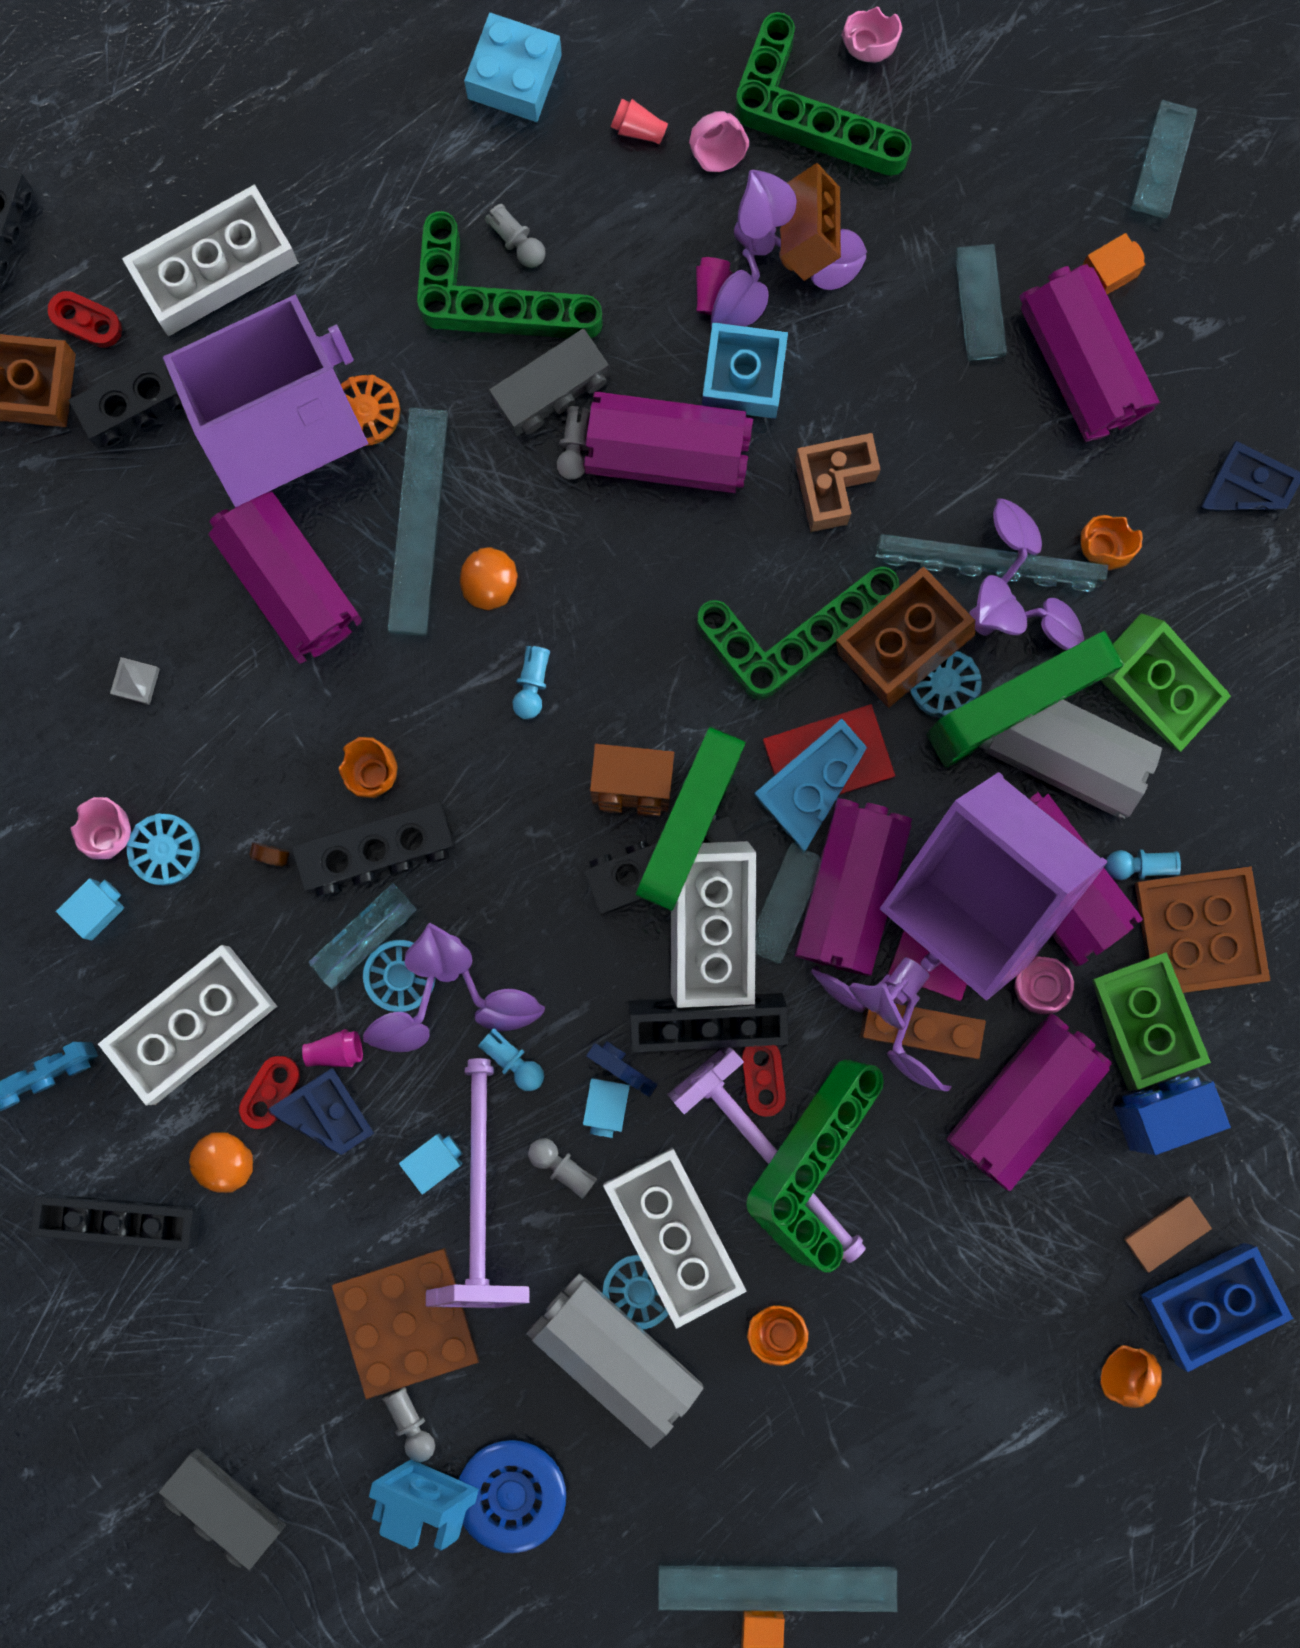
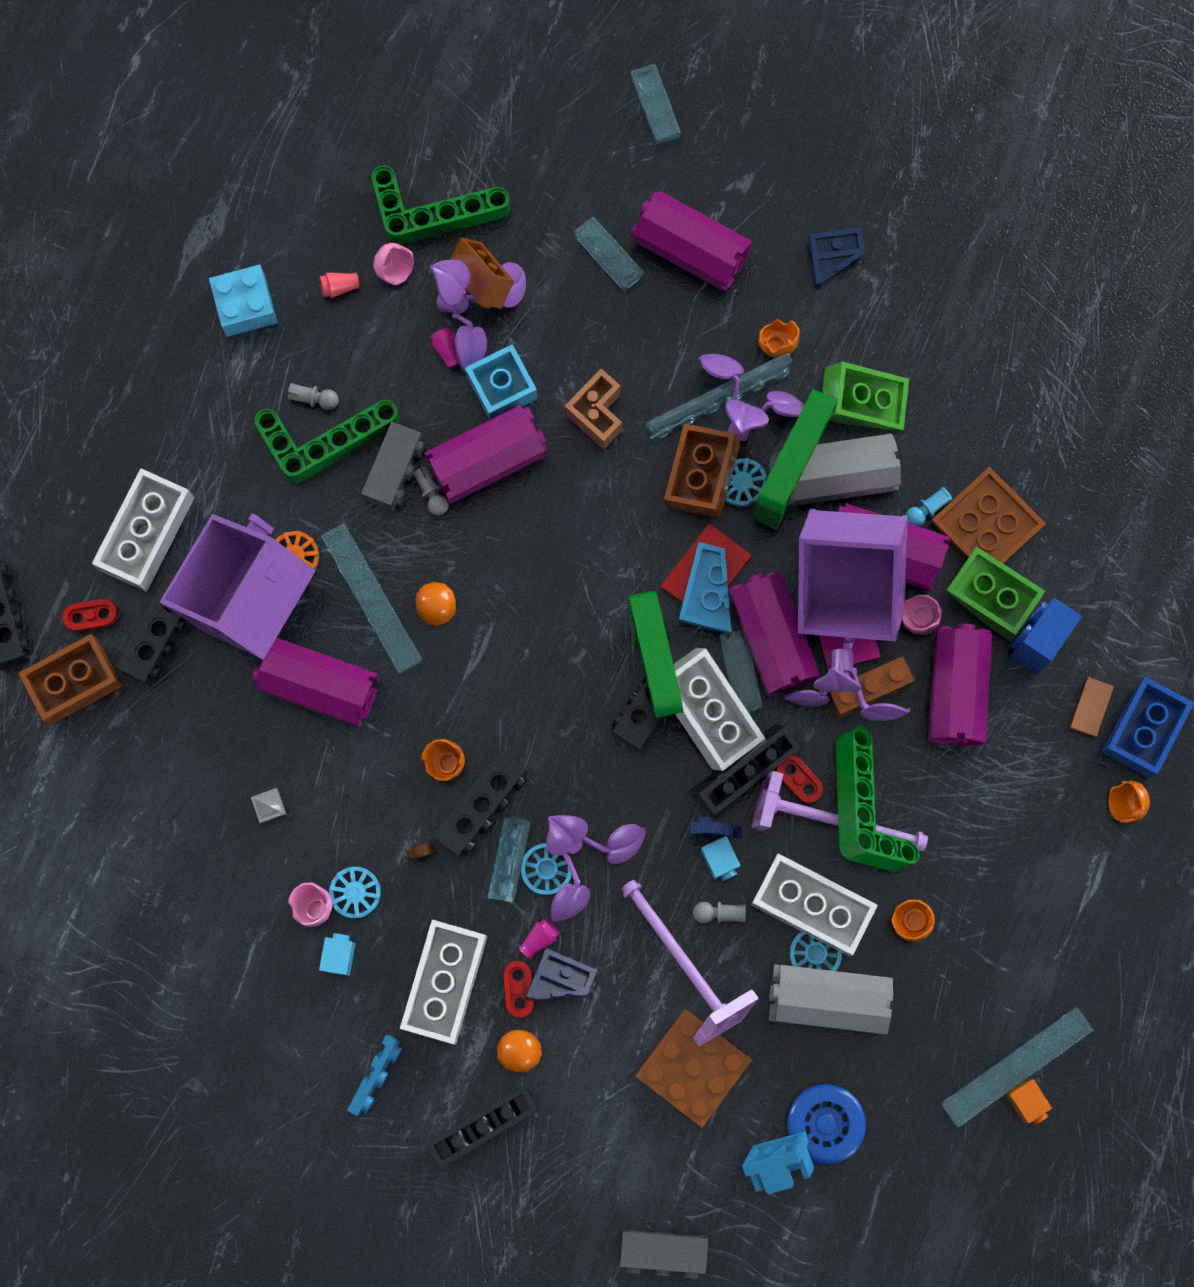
camera: 30 degrees left, 5 degrees down
light grey pin [382,1387,435,1462] -> none
medium azure brick [399,1133,463,1195] -> none
medium azure pin [478,1028,544,1091] -> none
medium azure pin [512,646,550,719] -> none
dark orange brick [590,744,674,817] -> none
green beam [697,567,899,700] -> none
bright pink hair [842,7,903,63] -> none
orange brick [1082,233,1146,294] -> none

